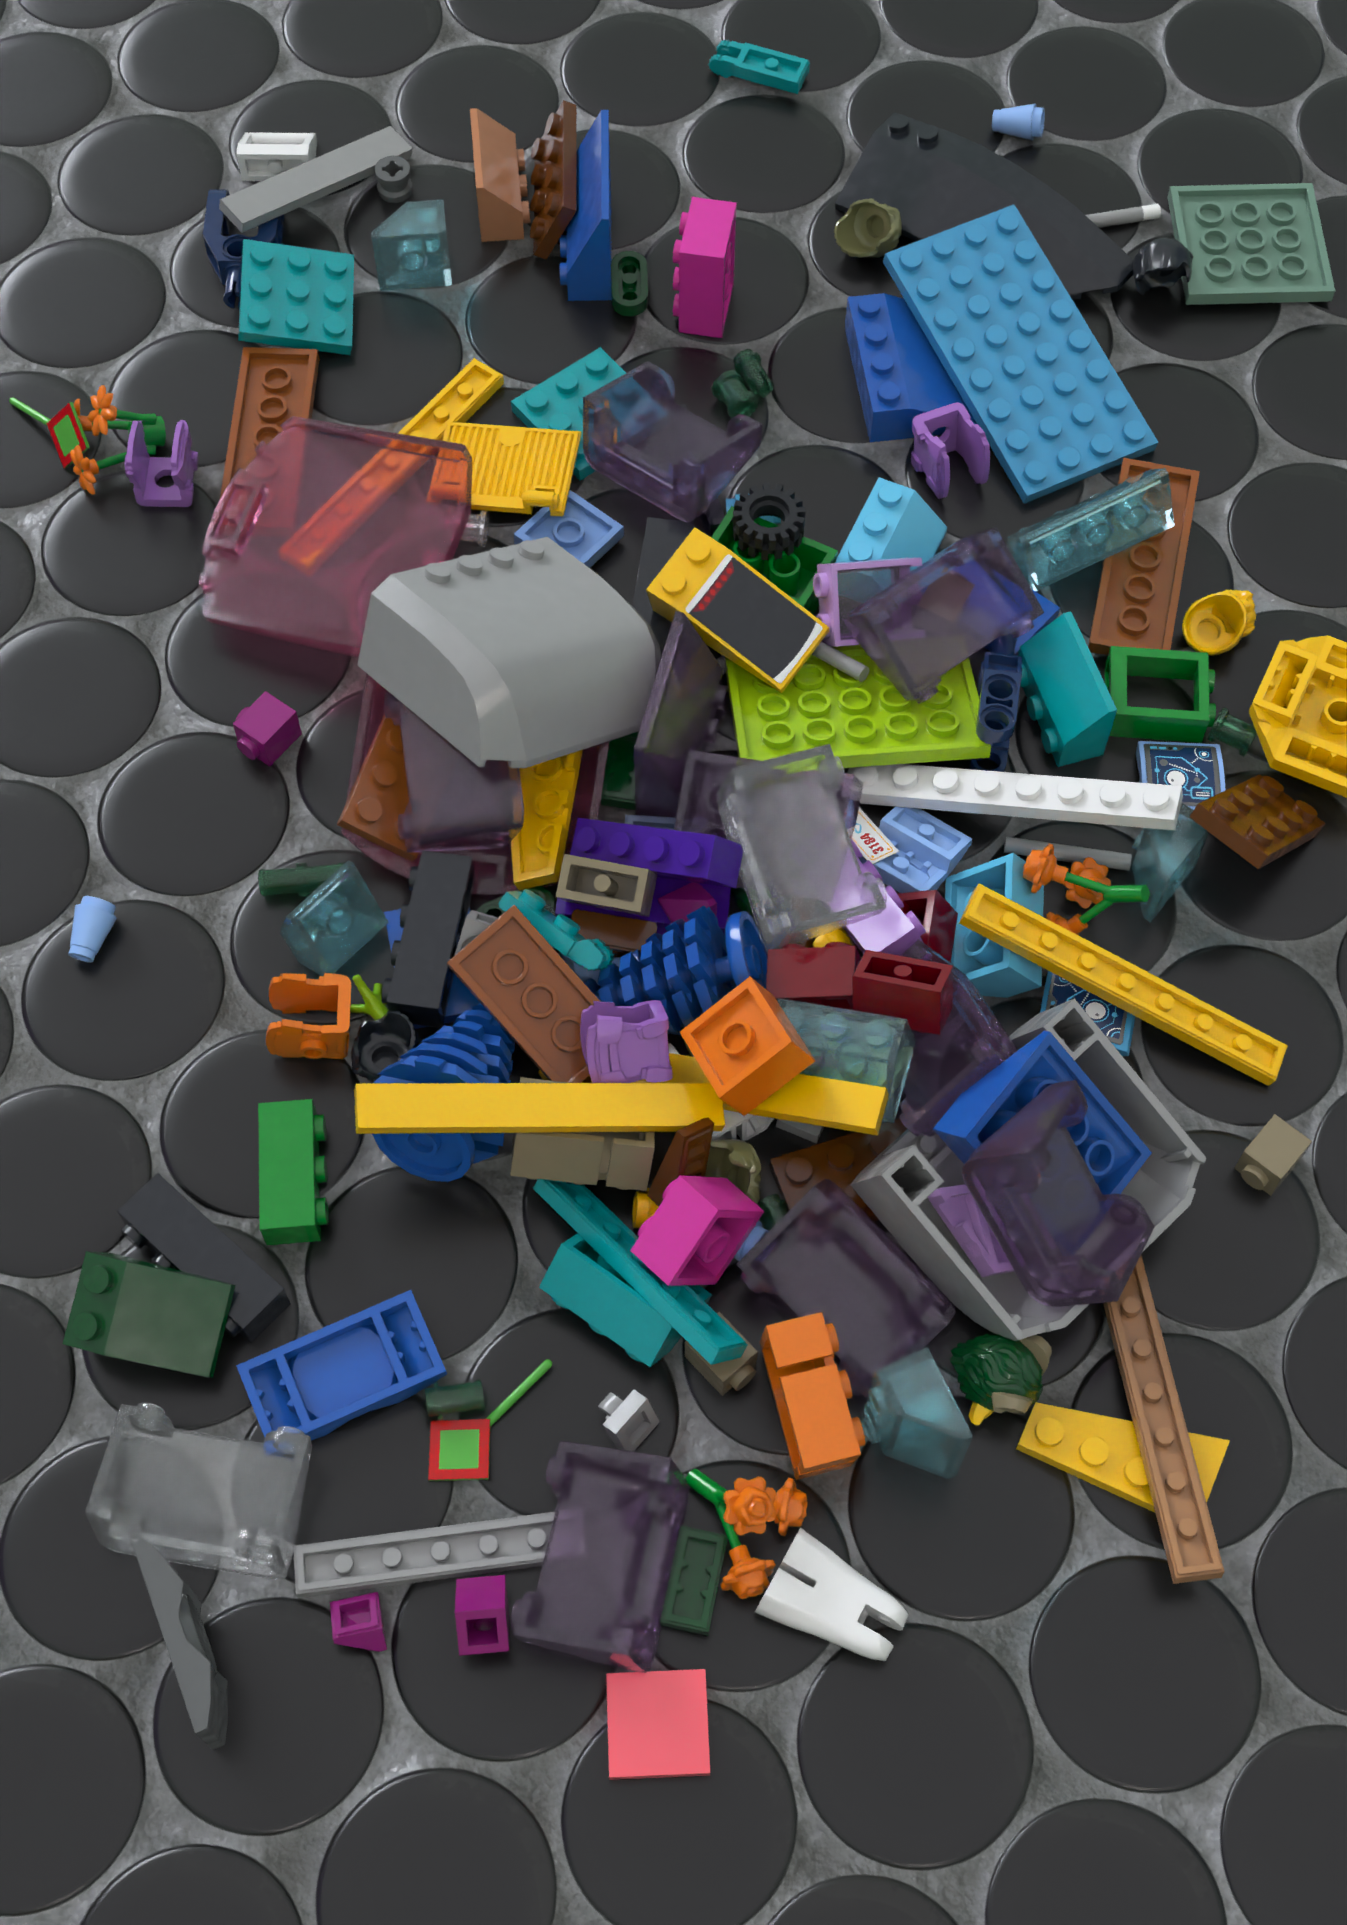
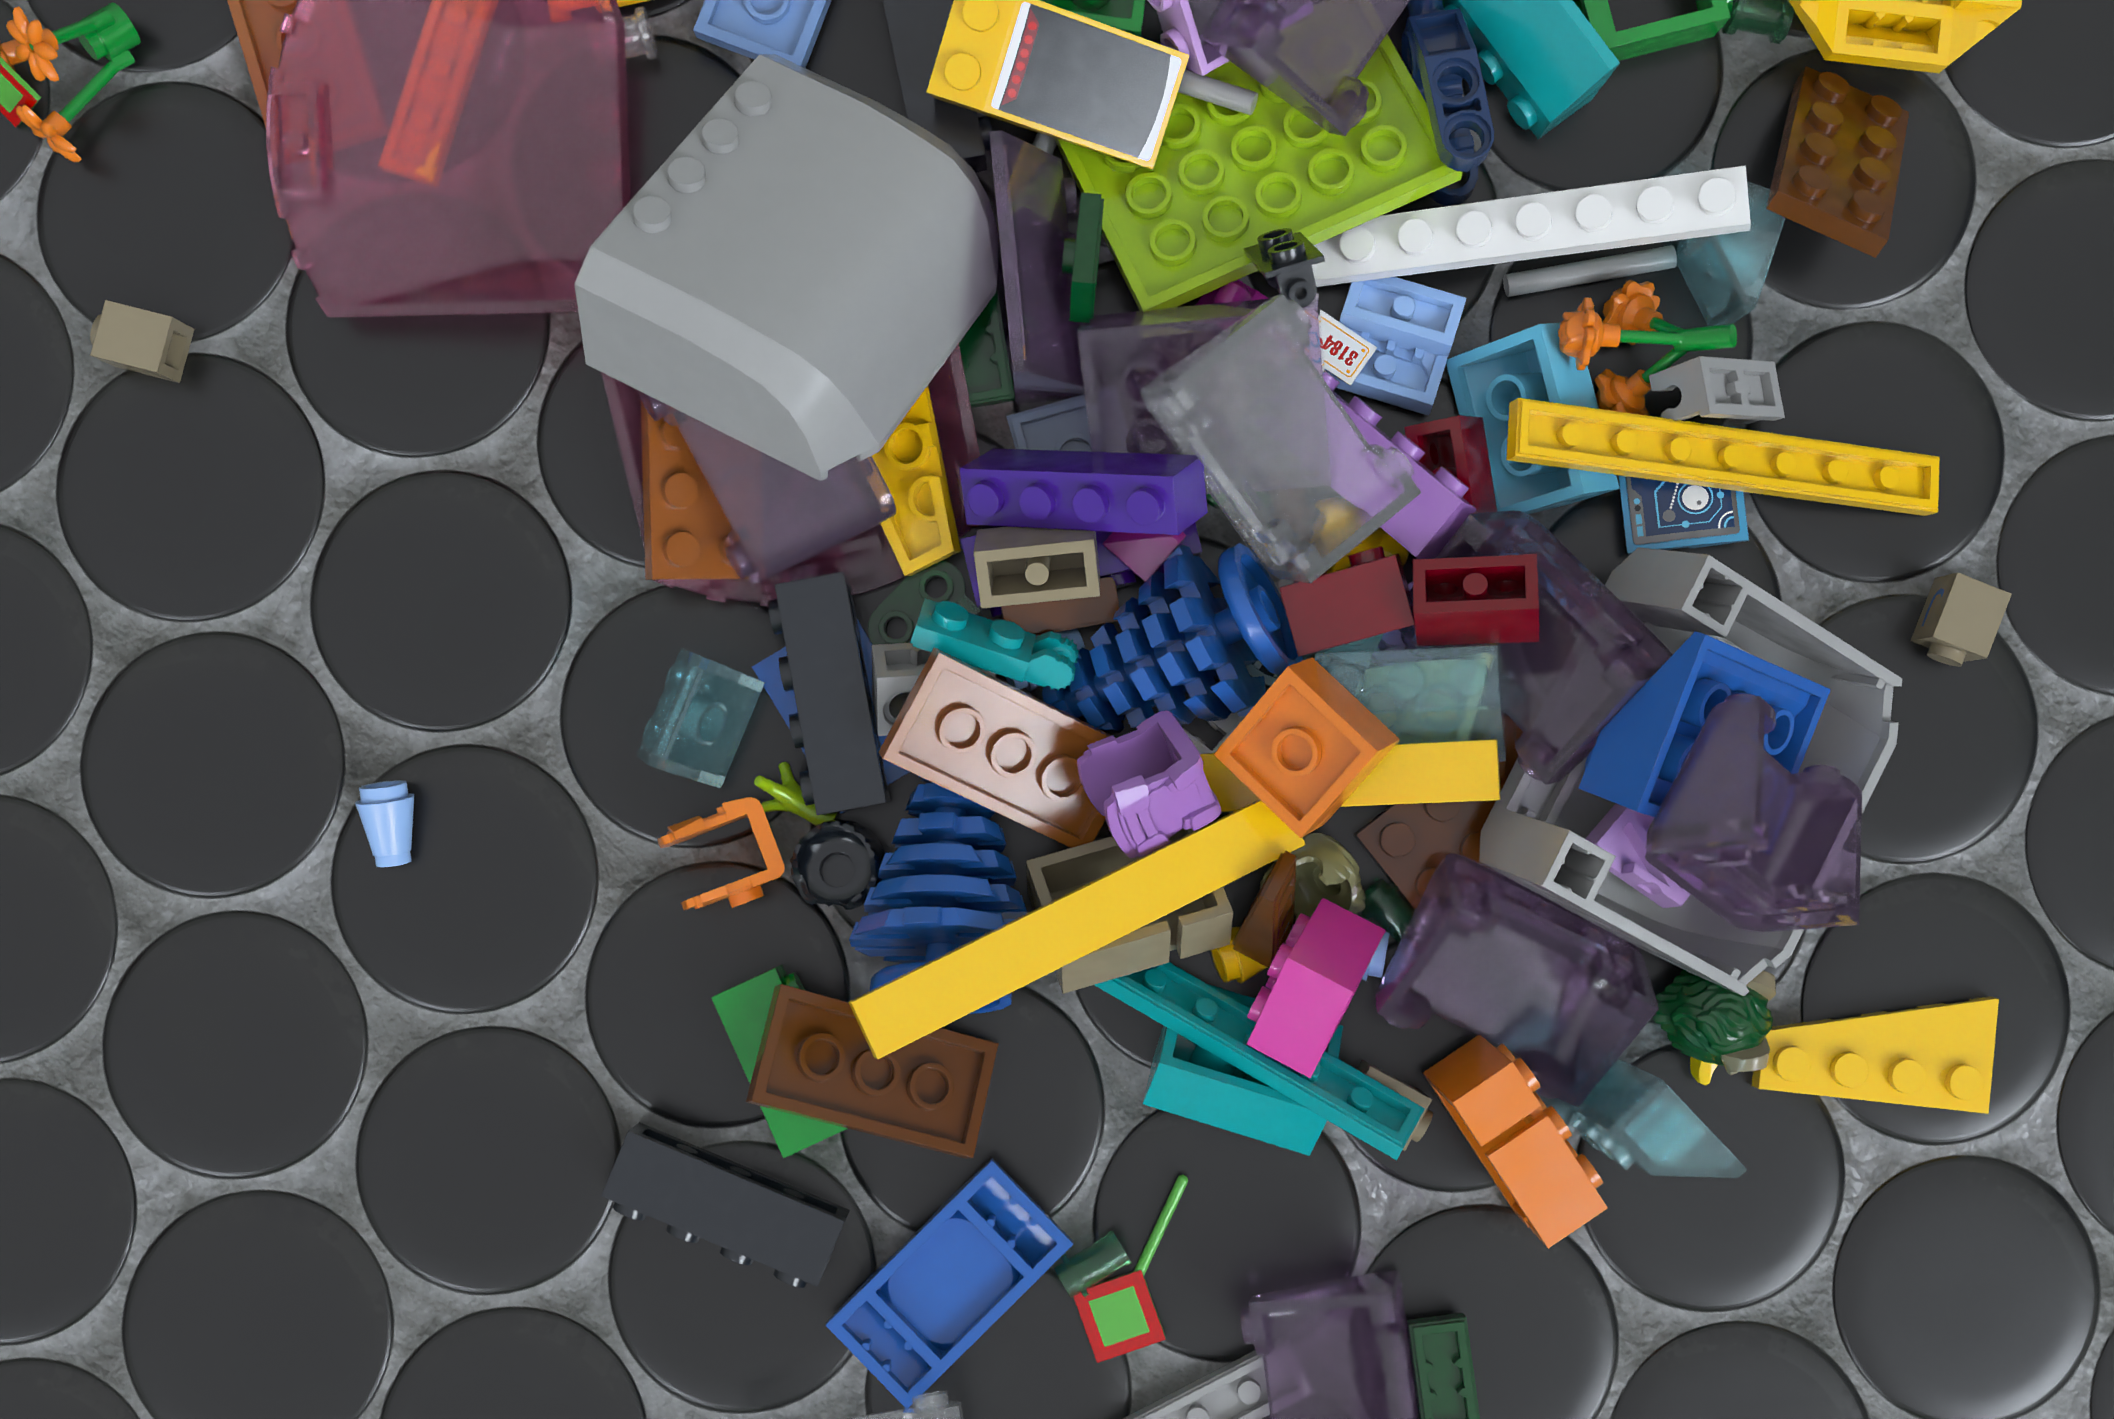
camera: 20 degrees left, 25 degrees up
dark green slope [63,1251,236,1378] -> none
medium lavender piece [125,420,199,507] -> none
magenta brick [233,691,302,767] -> none
clear green pin [258,862,347,897] -> none
light grey tile [598,1390,660,1457] -> none
orange plant [685,1469,808,1599] -> none
white piece [755,1528,908,1661] -> none
medium nougat tile [1101,1254,1225,1584] -> none
slope [1135,741,1225,818] -> none
none -> dark tan brick [90,300,195,383]
none -> reddish brown plate [746,984,998,1159]
none -> dark green plate [1062,192,1104,323]
none -> hinge [1244,228,1325,309]
none -> light grey hinge [1649,356,1785,424]

